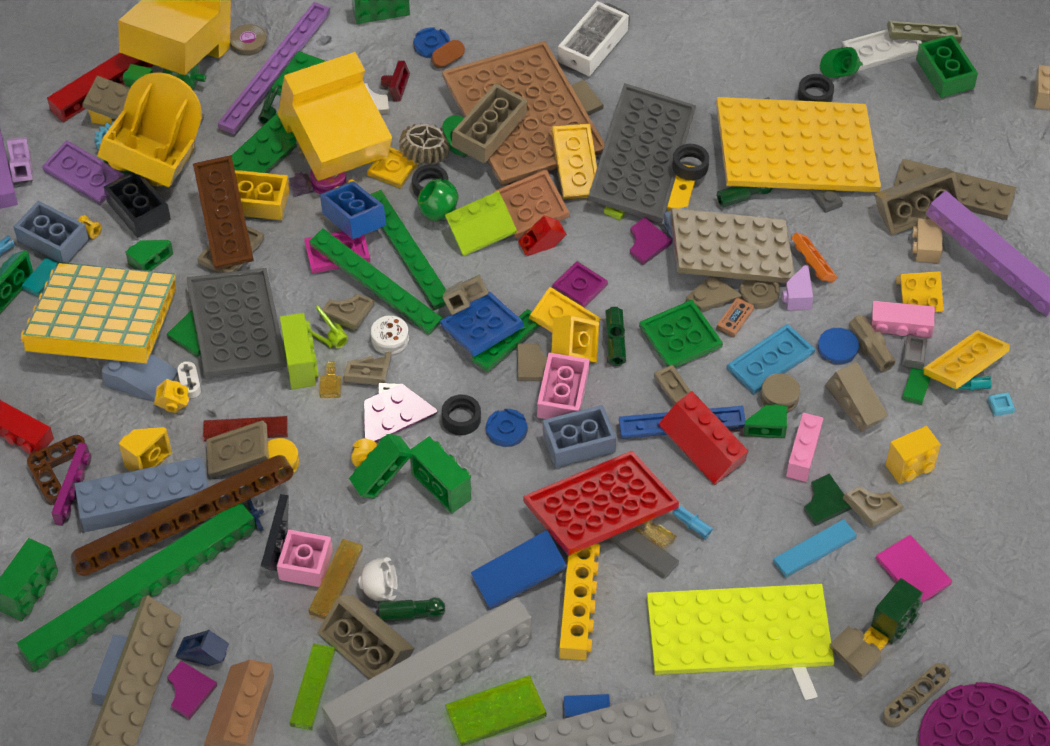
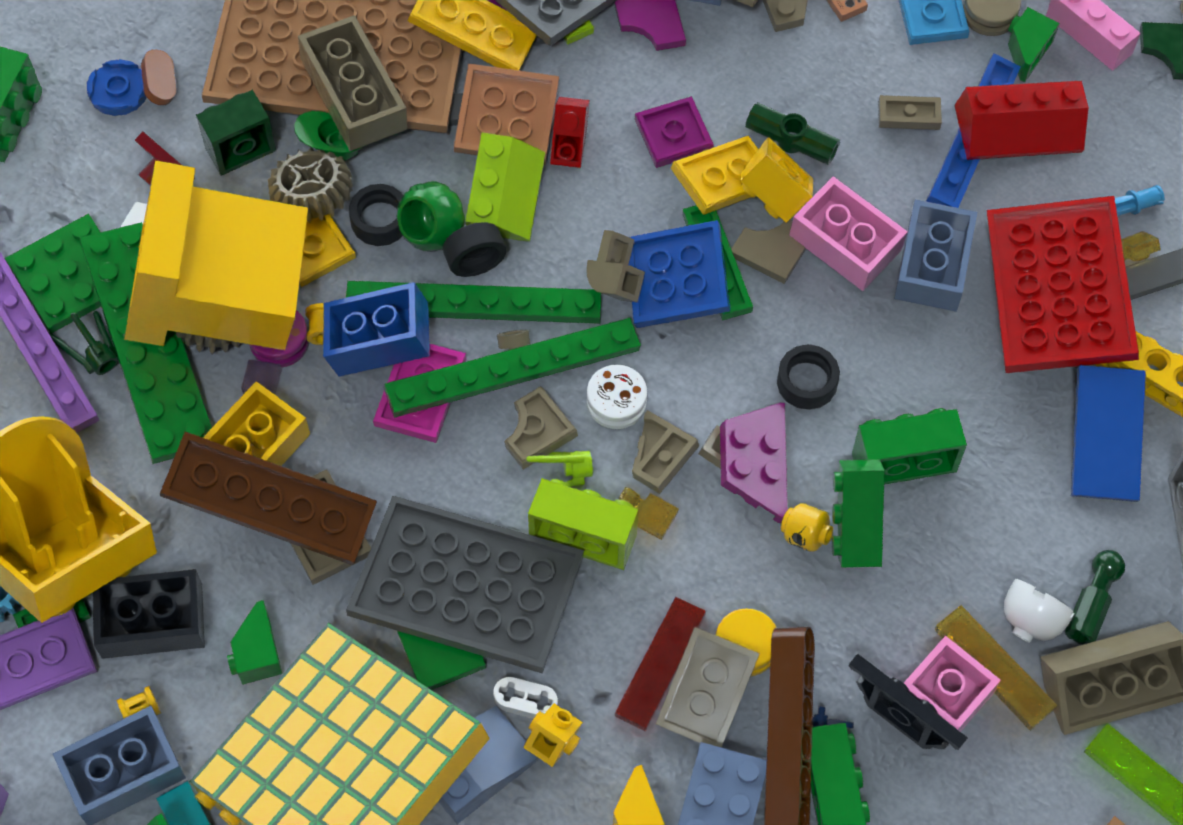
camera: 60 degrees left, 10 degrees up
blue tile [486,409,528,447] -> none
green plate [639,300,723,368] -> none
none -> dark green brick [196,89,276,176]
none -> black tyre [443,222,507,277]
none -> dark tan tile [497,330,530,350]

